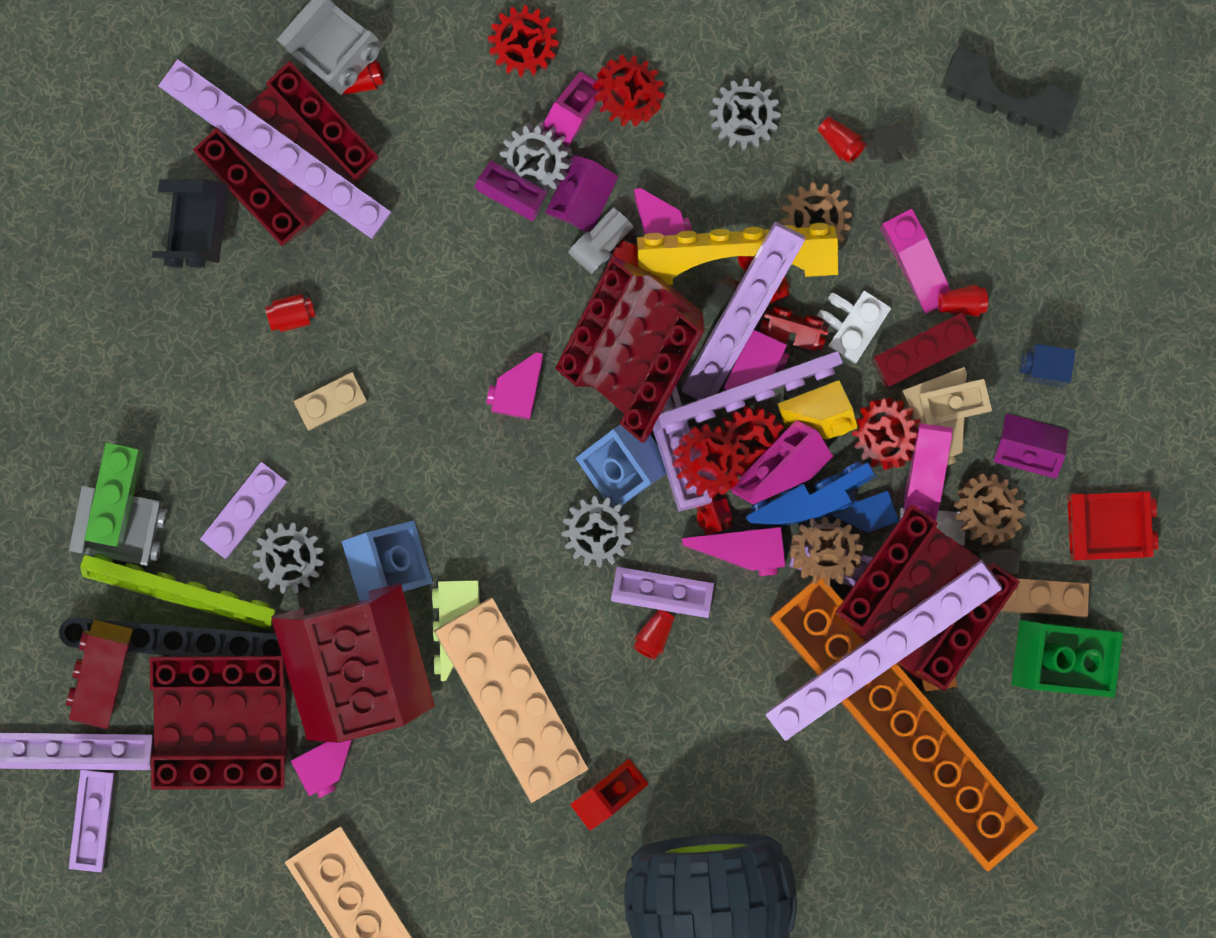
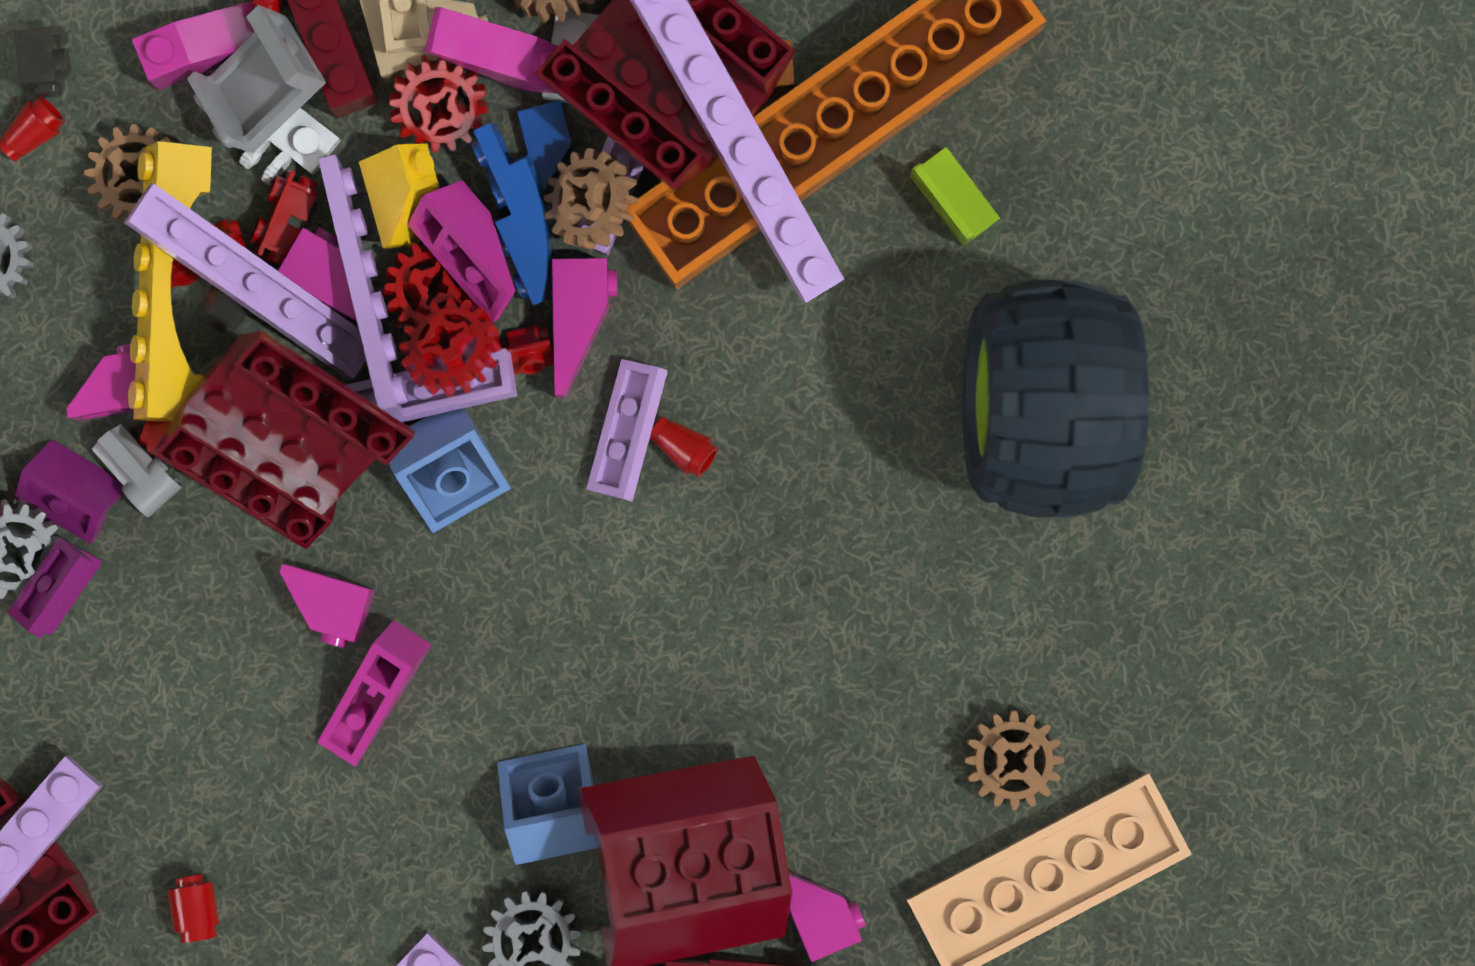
camera: 80 degrees left, 0 degrees up
tan plate [293,372,367,431] -> none
yellowish green slope [432,580,480,681] -> none
light nougat plate [434,598,589,803] -> none
light grey gear [562,495,634,567] -> none
red slope [570,759,649,831] -> none
none -> light grey panel [187,5,326,153]
none -> dark pink slope [317,620,432,767]
none -> lime panel [910,147,1000,247]
none -> medium nougat gear [963,710,1064,810]

